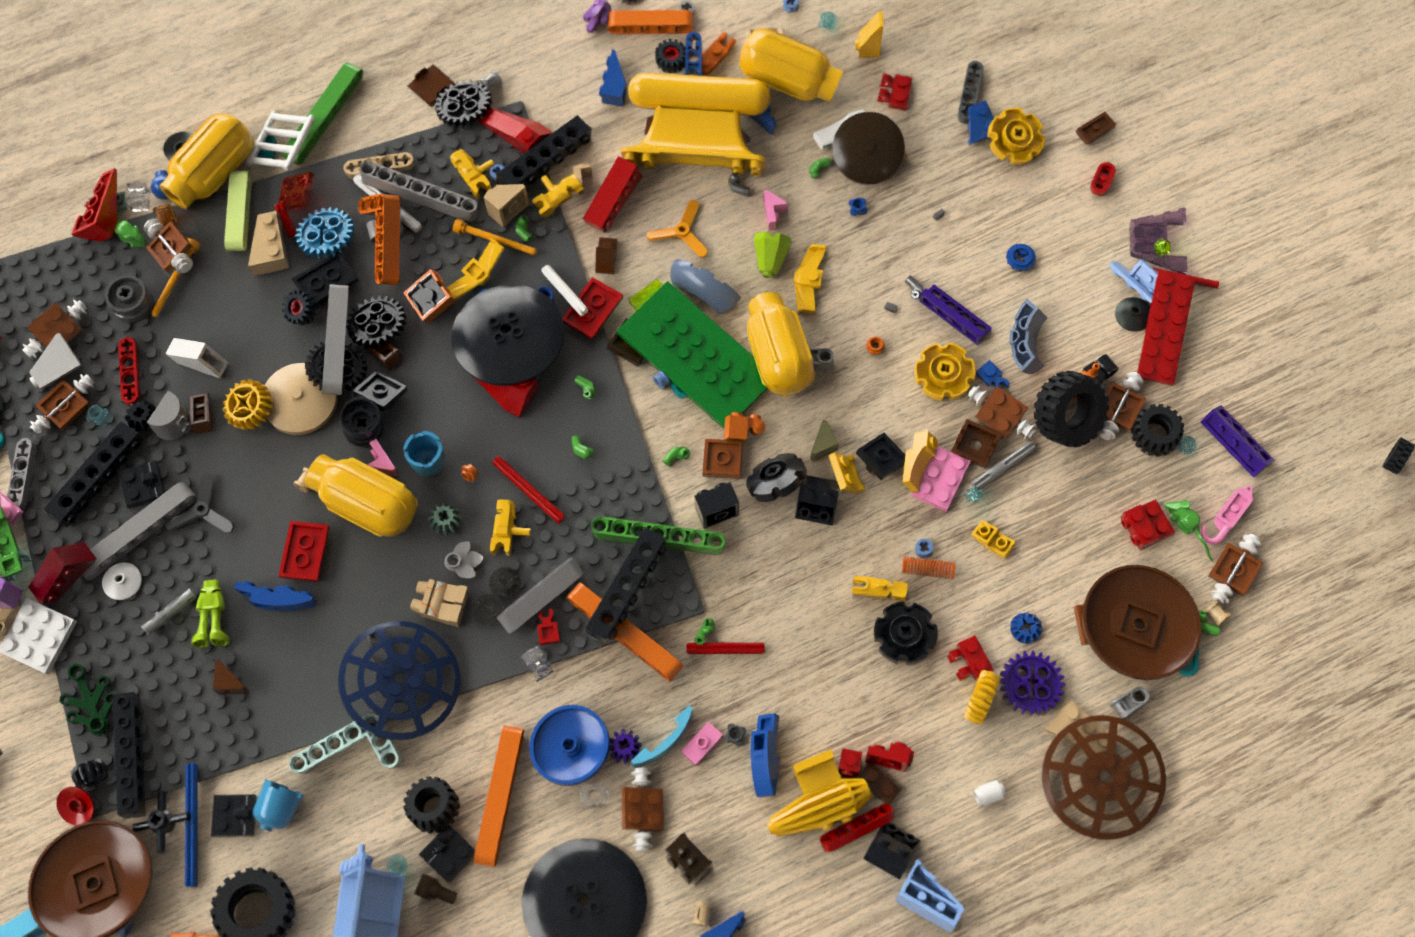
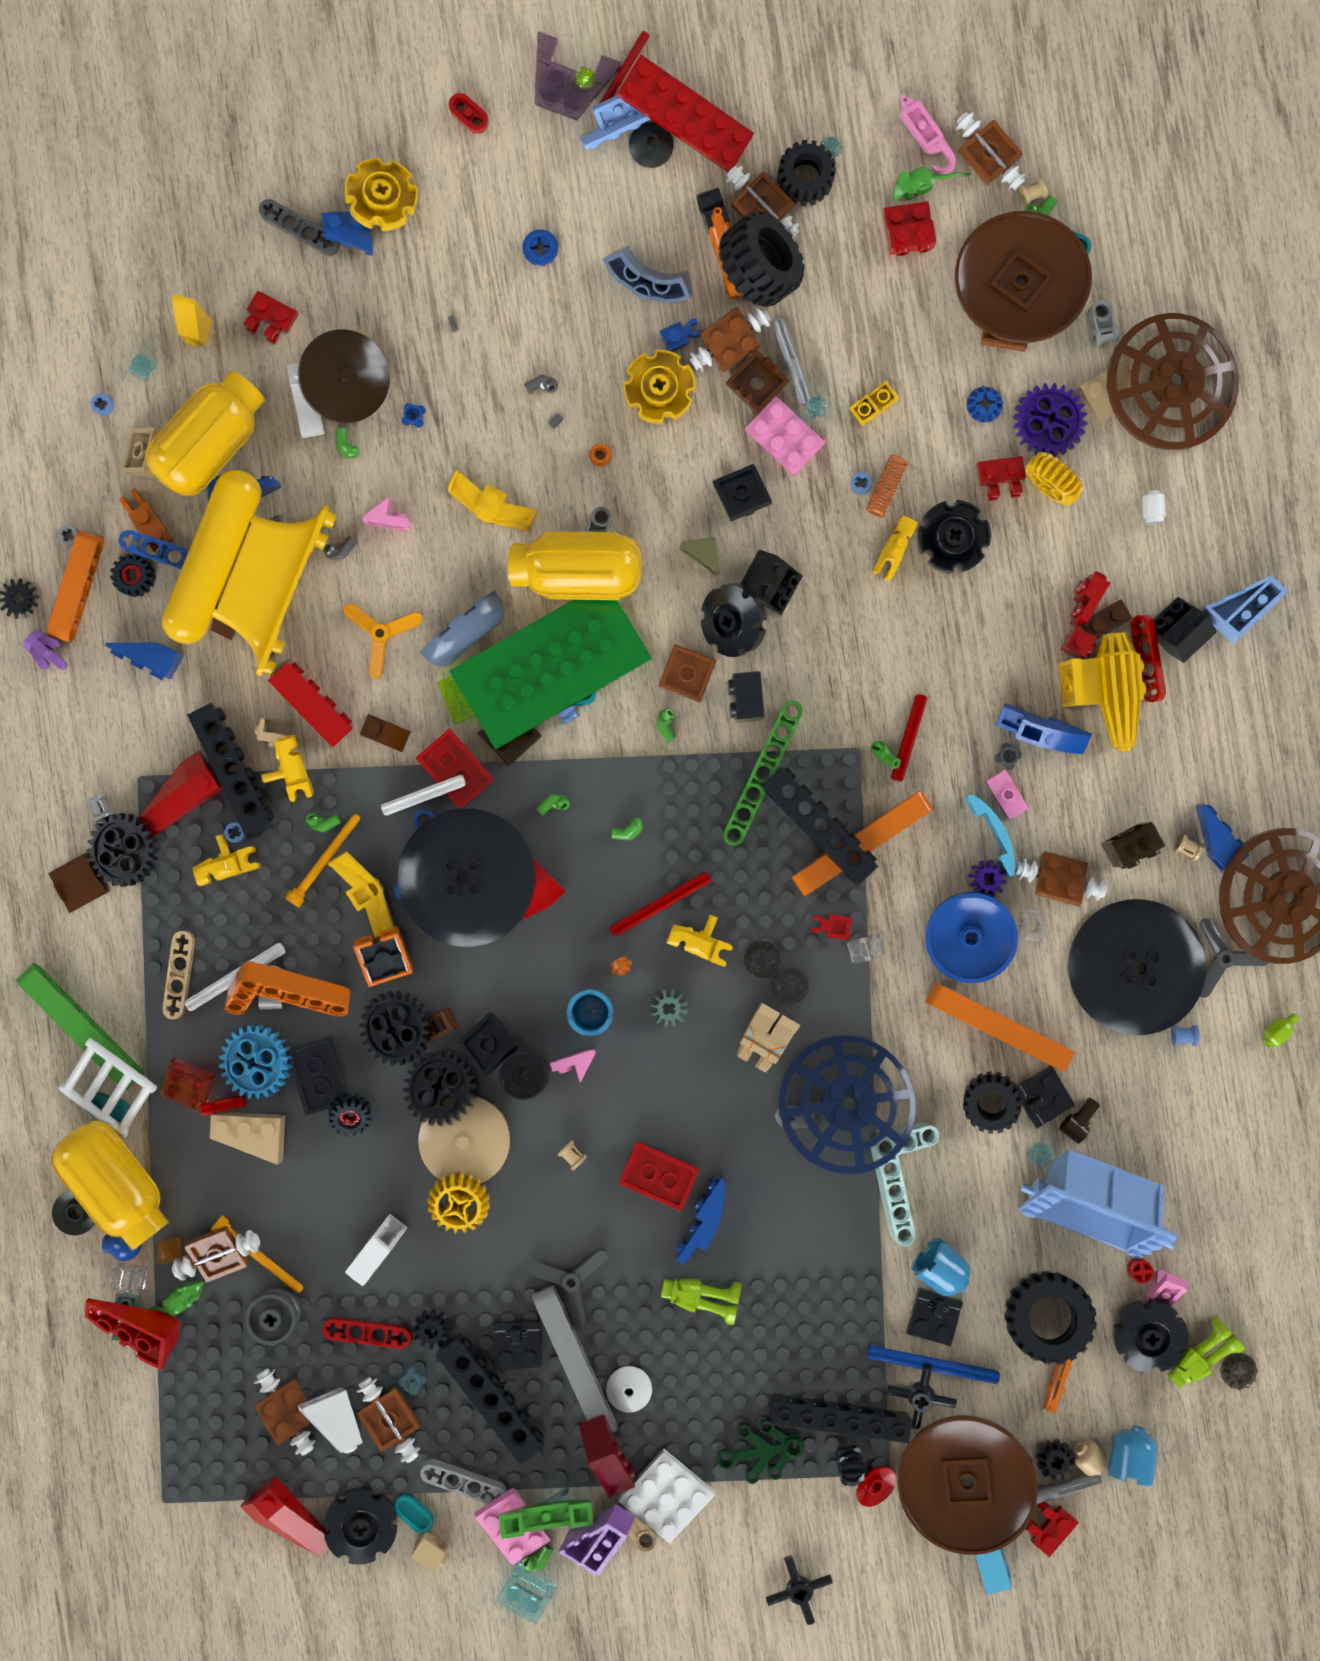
camera: 75 degrees left, 20 degrees up
light grey pin [141,589,197,636] -> none
light grey brick [147,391,191,440] -> none
reddish brown slope [190,393,213,434] -> none
reddish brown slope [213,660,249,695] -> none
yellowish green beam [224,171,252,251] -> none
yellow piece [305,454,418,537] -> none
light grey beam [322,284,349,395] -> none
light grey beam [360,161,478,222] -> none
light grey plate [444,541,484,579] -> none
tan slope [484,184,529,228] -> none
light grey beam [497,557,584,634] -> none
orange brick [723,412,765,441] -> none
lime cone [754,232,792,278] -> none
yellow plate [829,452,866,494] -> none
yellow slope [903,430,938,492] -> none
dark purple fence [919,284,992,345] -> none
reddish brown plate [1076,112,1116,145] -> none
dark purple fence [1200,405,1275,478] -> none

